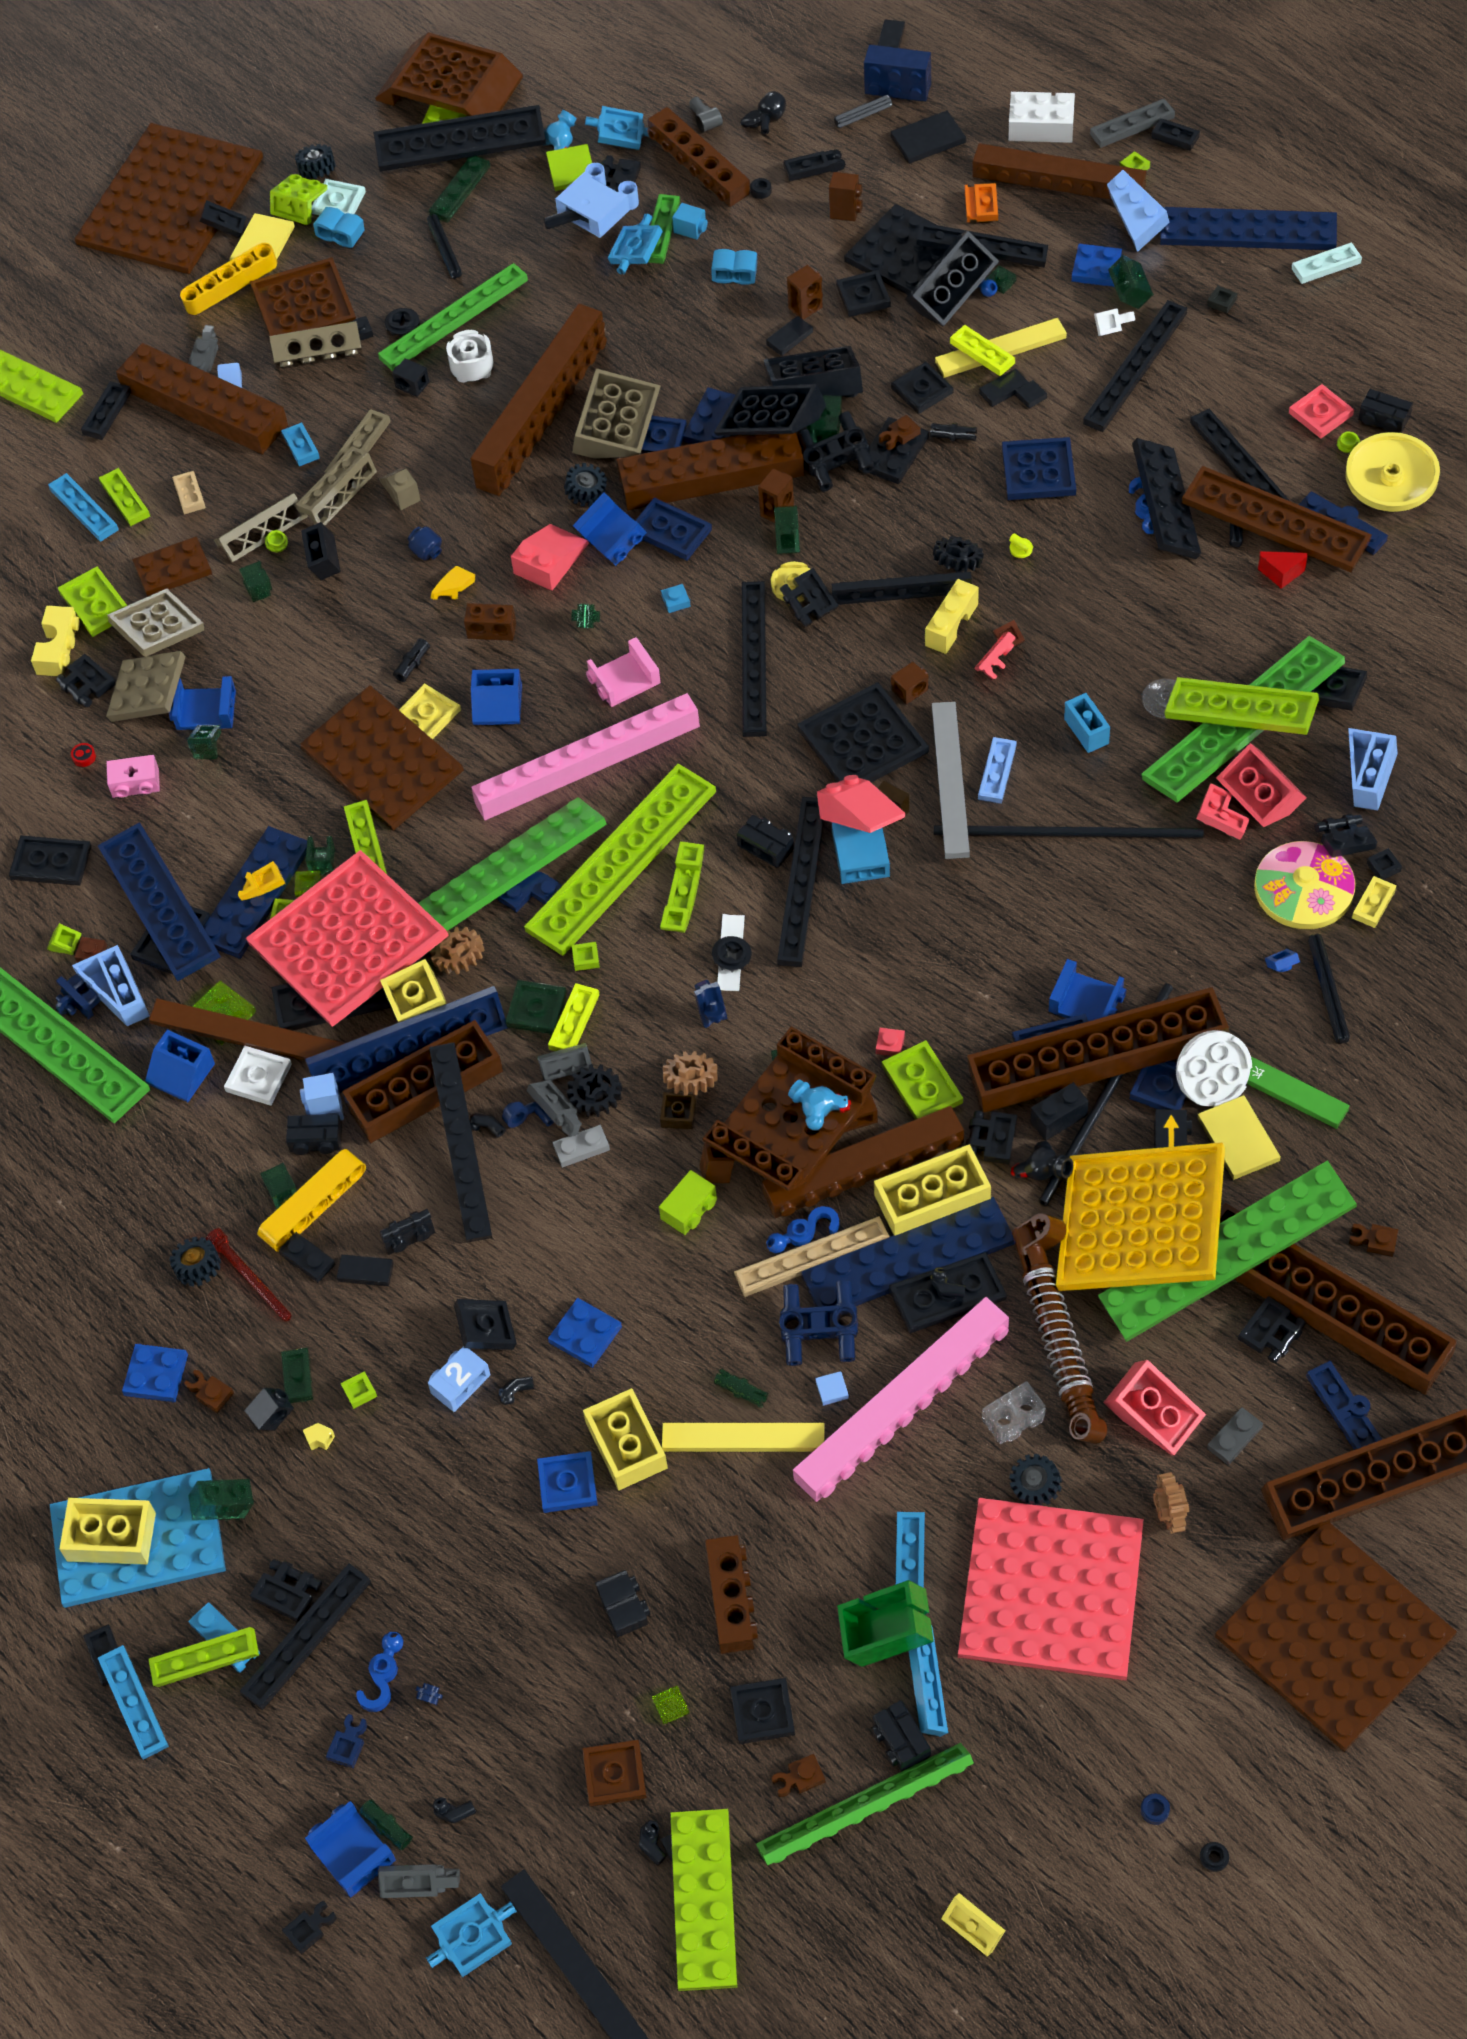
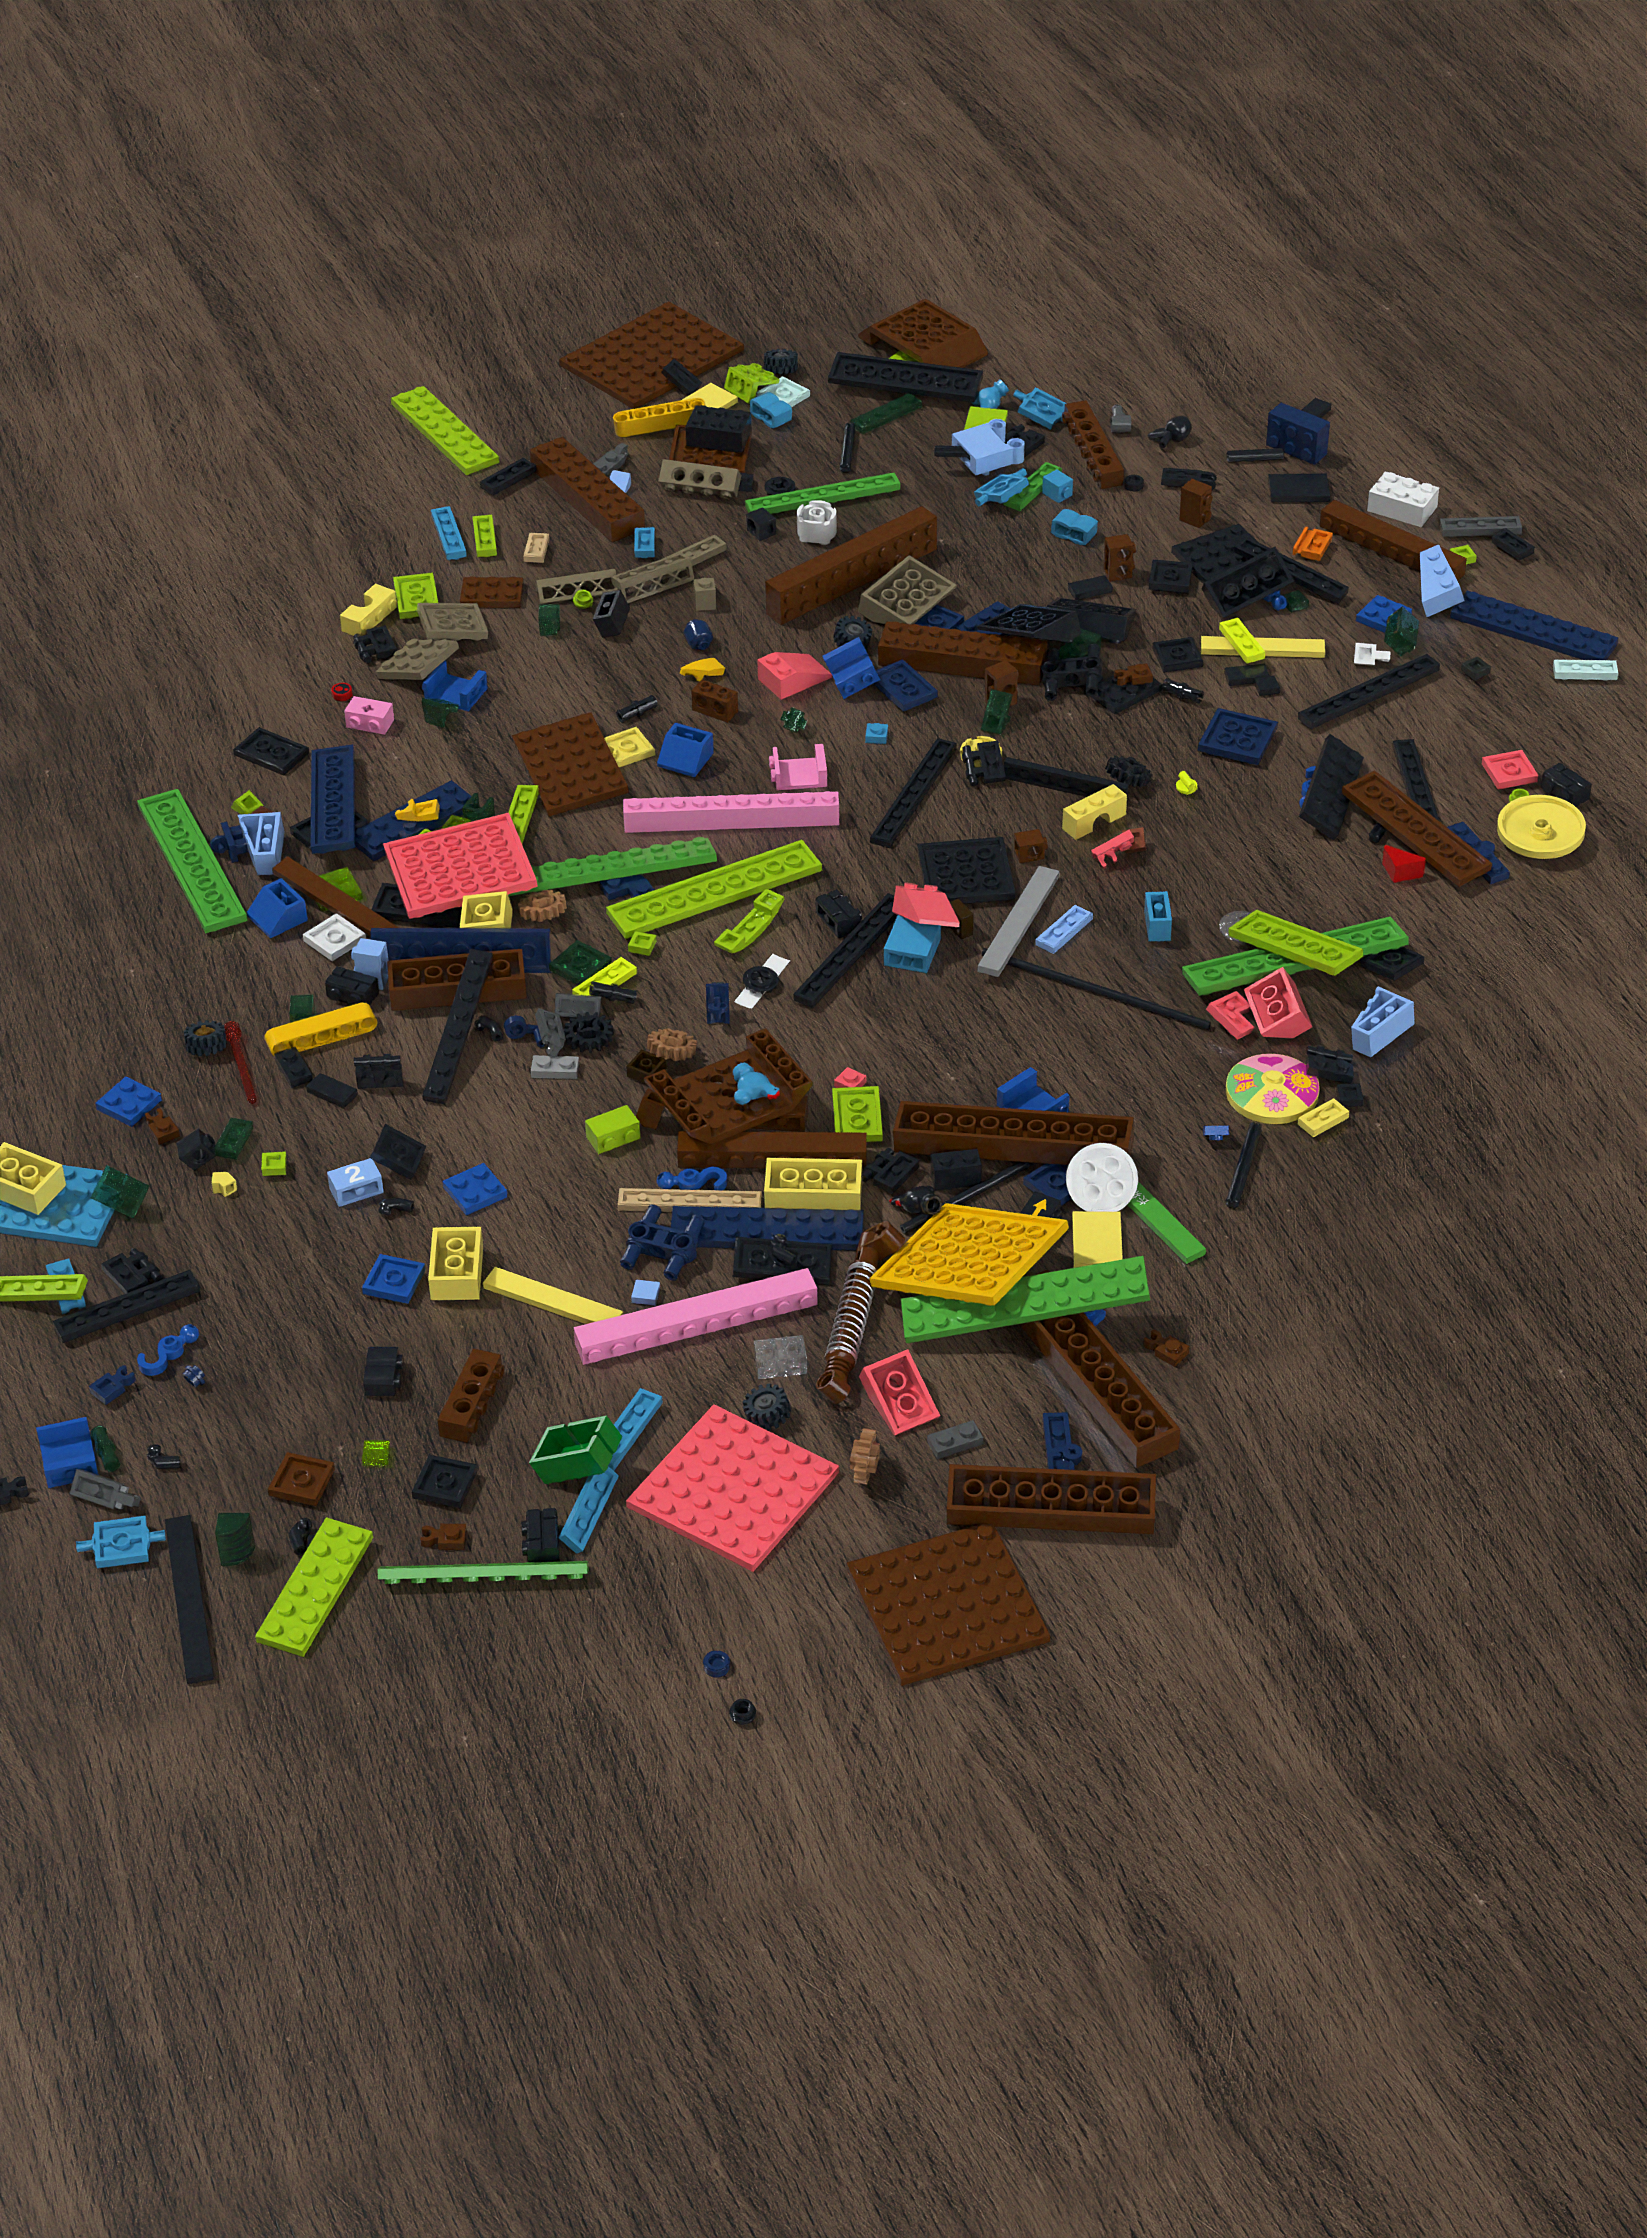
camera: 20 degrees right, 15 degrees down
clear green pin [714,1368,769,1408] -> none
light yellow plate [941,1893,1006,1956] -> none
black plate [1238,1296,1306,1364] -> none
none -> clear green brick [215,1513,256,1566]
none -> black pin [589,981,637,1004]
none -> black brick [686,405,752,453]

